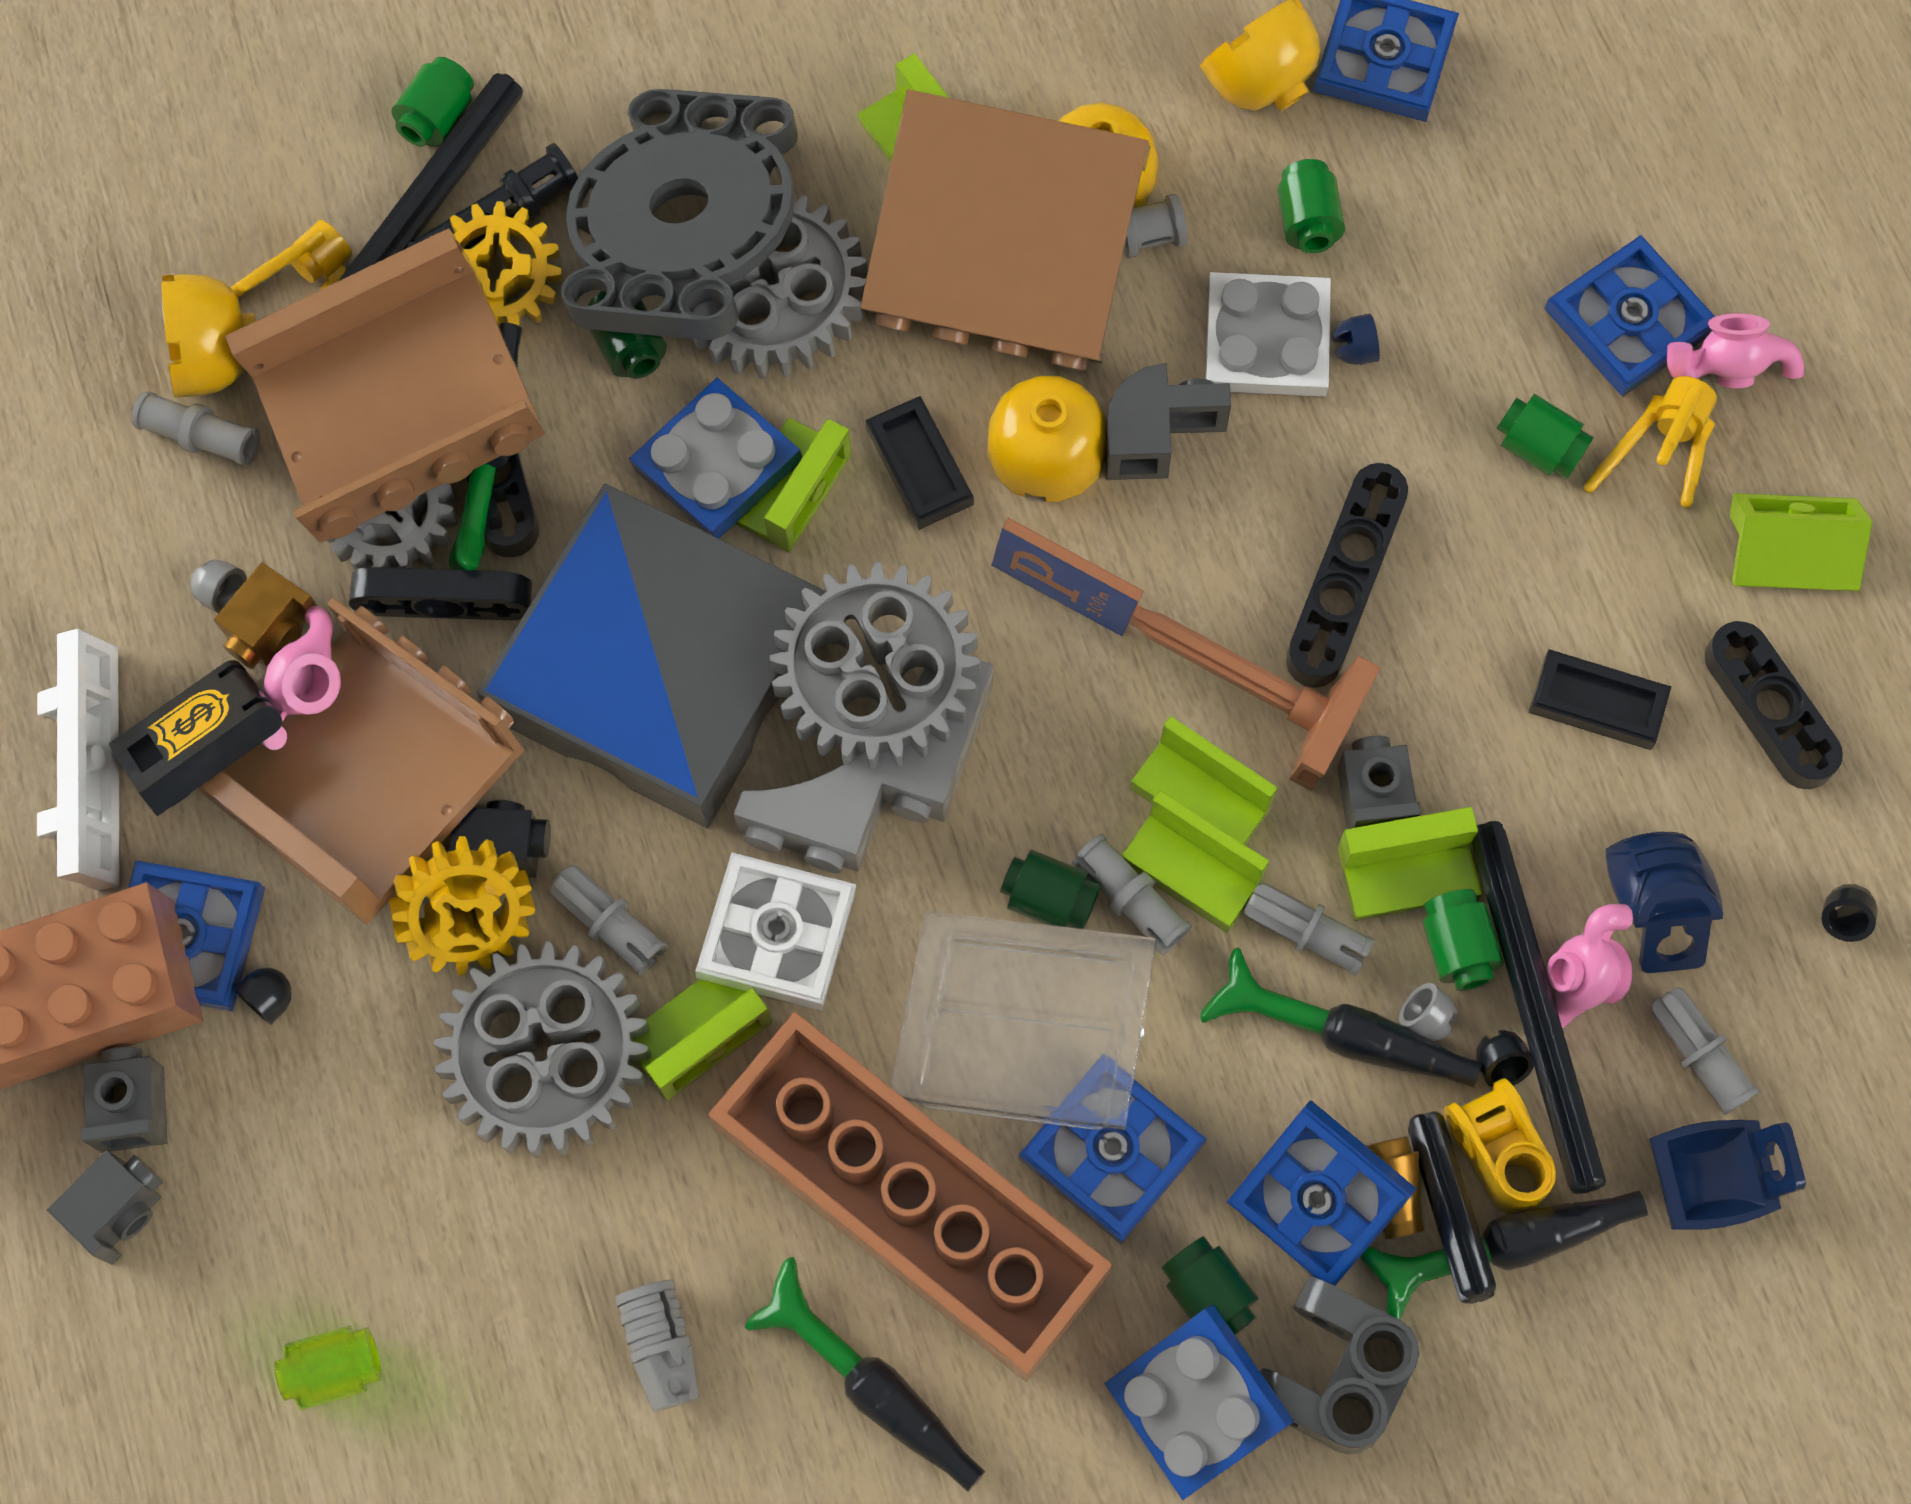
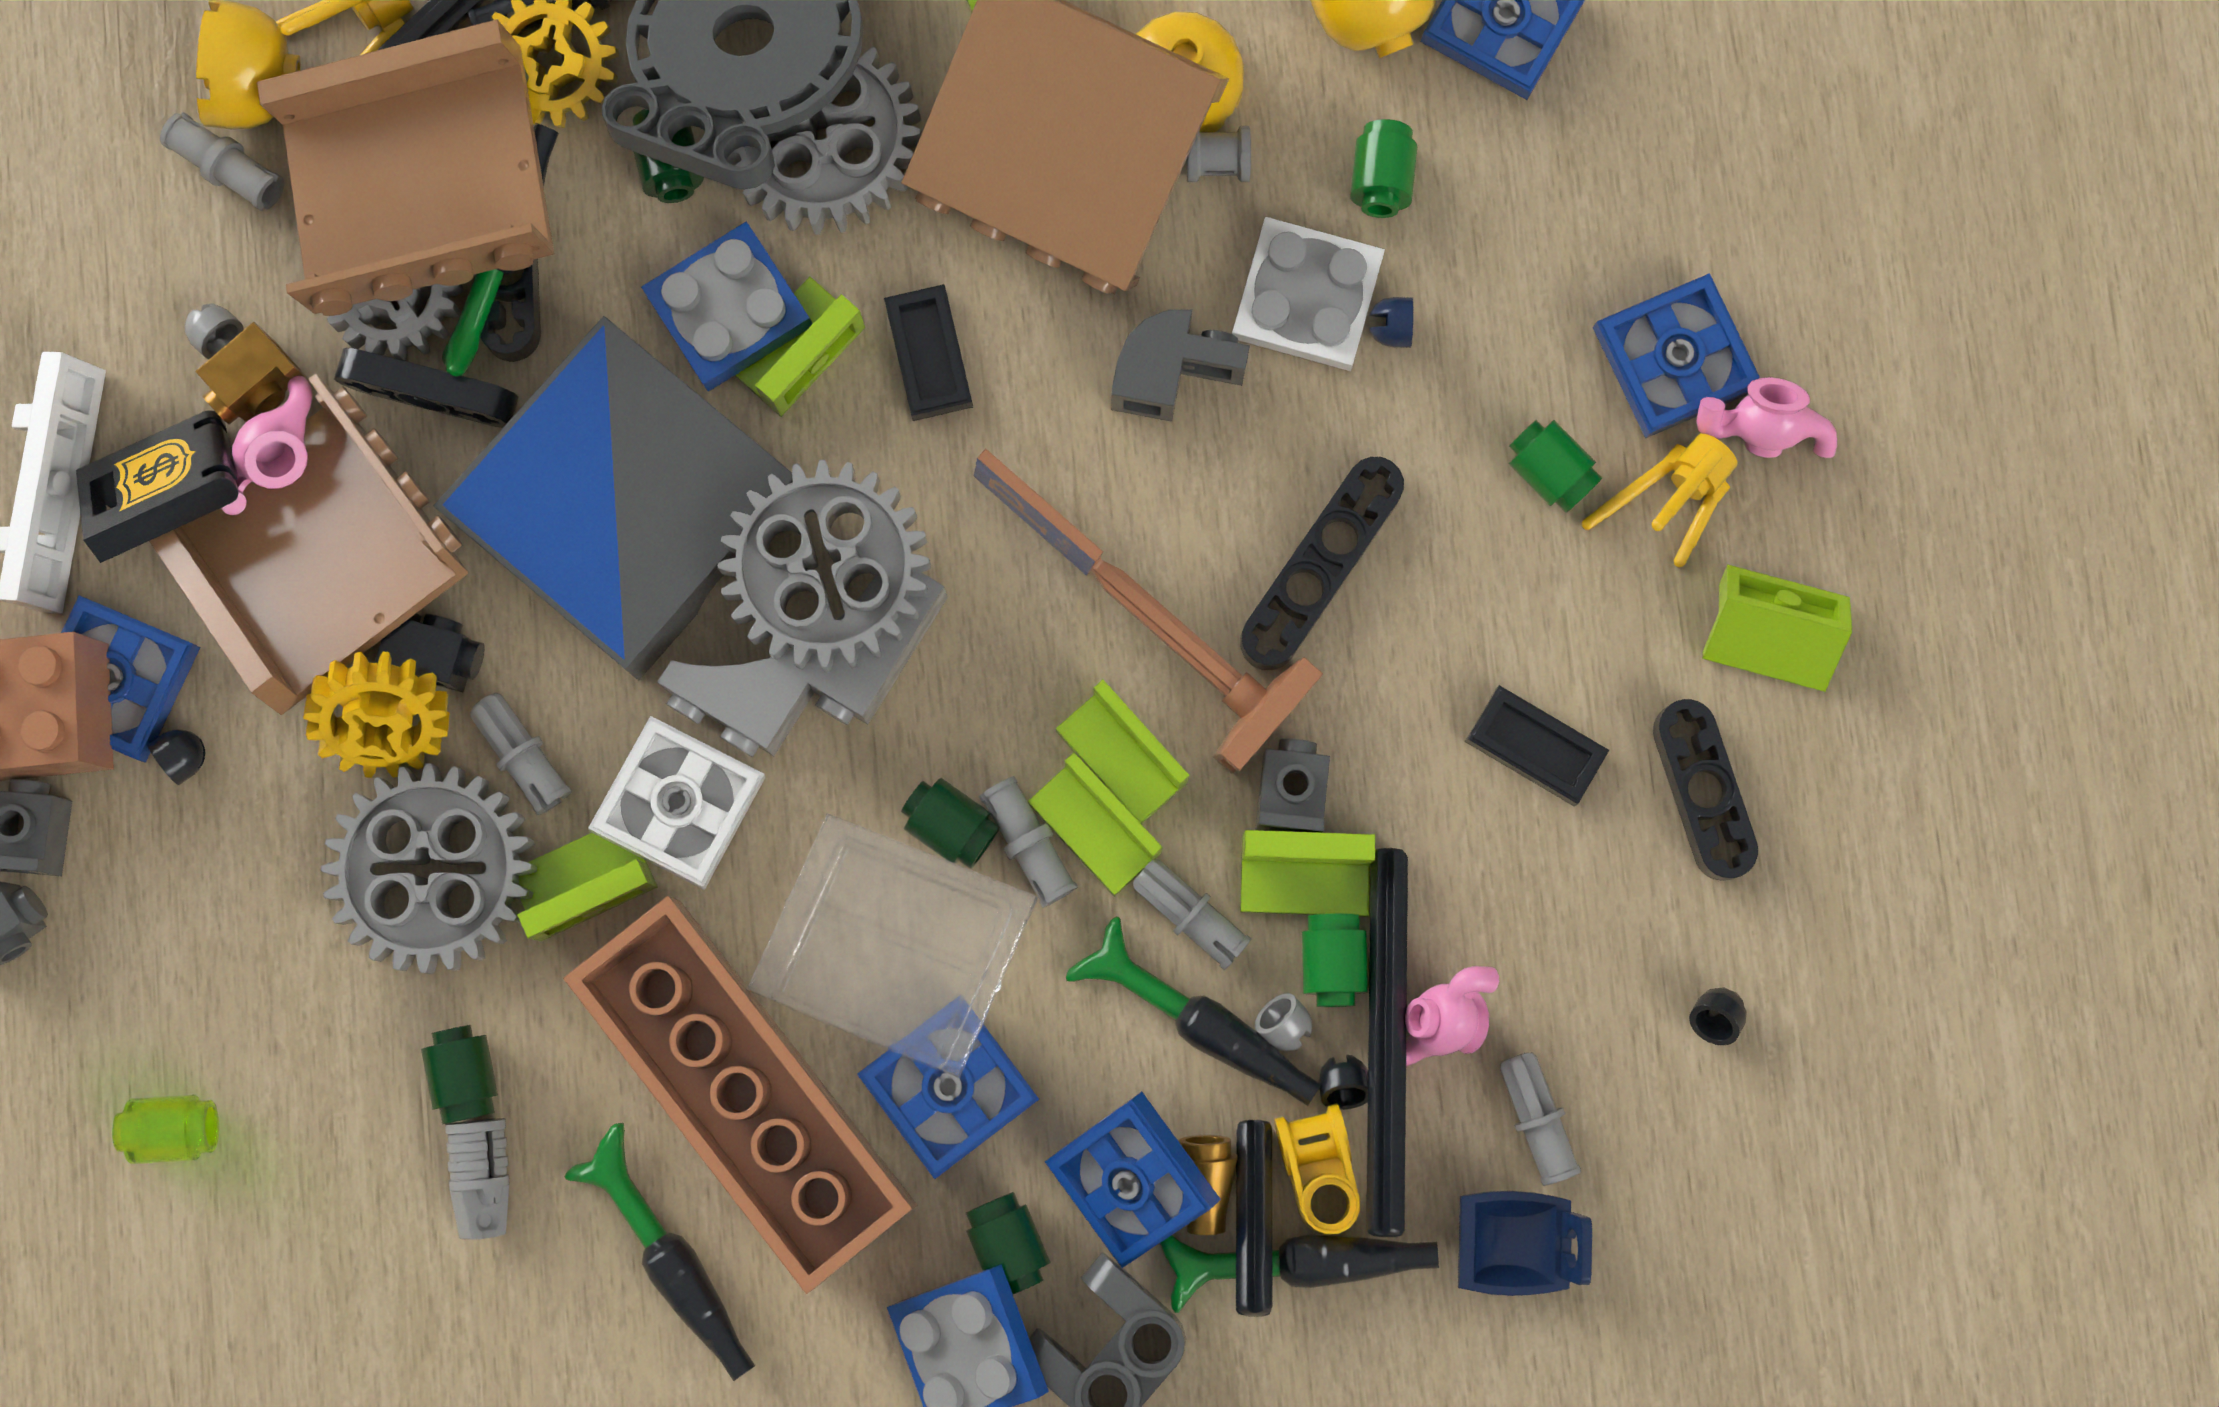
camera: 10 degrees right, 10 degrees up
yellow cylinder [988,376,1107,502] -> none
dark blue piece [1605,832,1723,973] -> none
none -> dark green brick [421,1025,498,1125]

